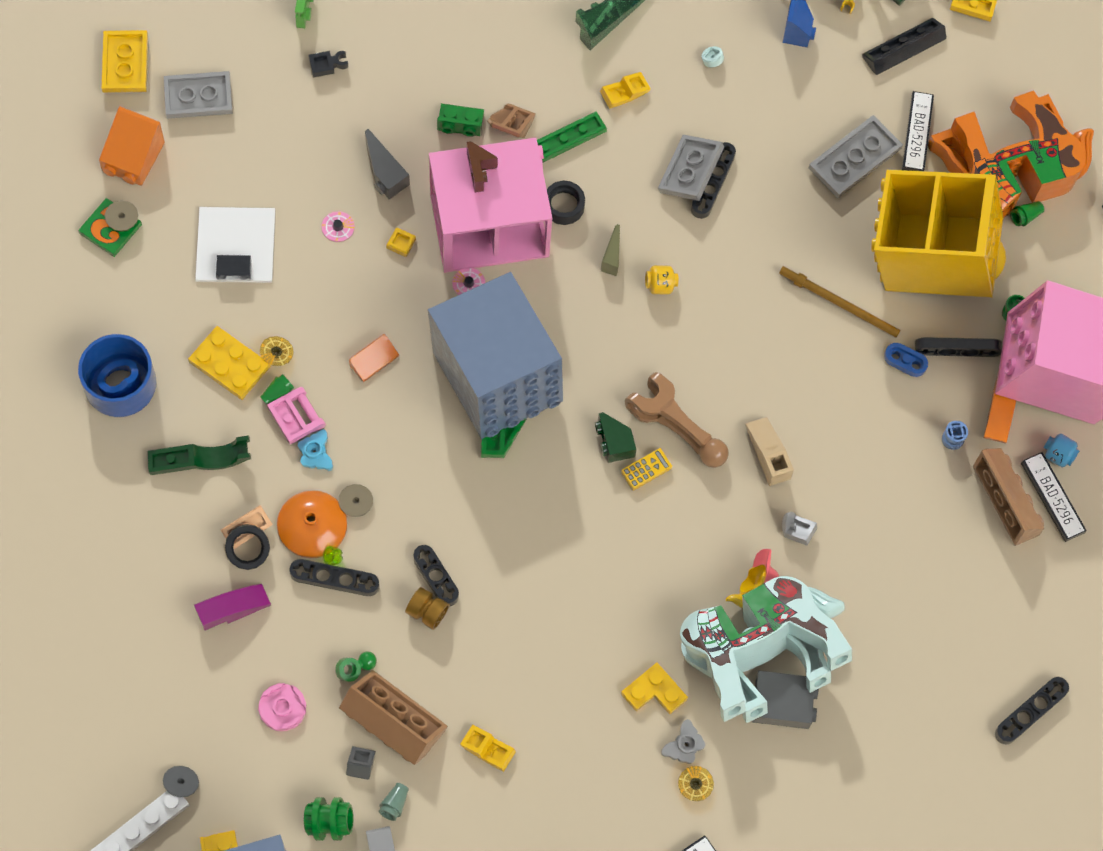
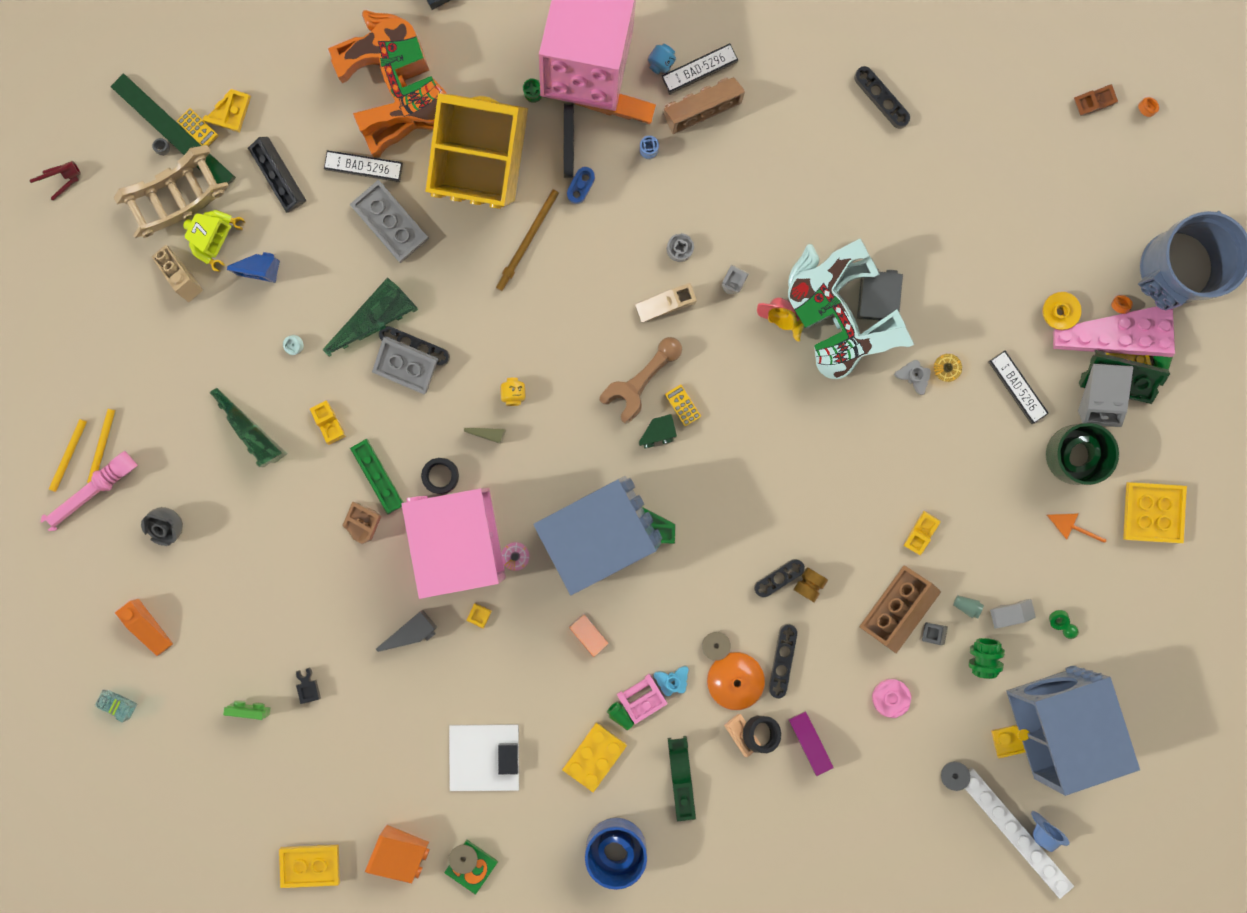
camera: 85 degrees left, 20 degrees up
light grey plate [164,71,233,119] -> none
clear yellow piece [260,336,294,366] -> none
bright pink piece [322,211,355,242] -> none
clear neon green hinge [323,546,343,565] -> none
green plate [335,651,377,682] -> none
green bracket [437,103,484,137] -> none
reddish brown slope [467,141,498,193] -> none
yellow plate [621,662,688,714] -> none
green cone [1010,201,1044,226] -> none
none -> clear green wedge [322,277,418,357]
none -> light grey wheel [666,233,694,262]

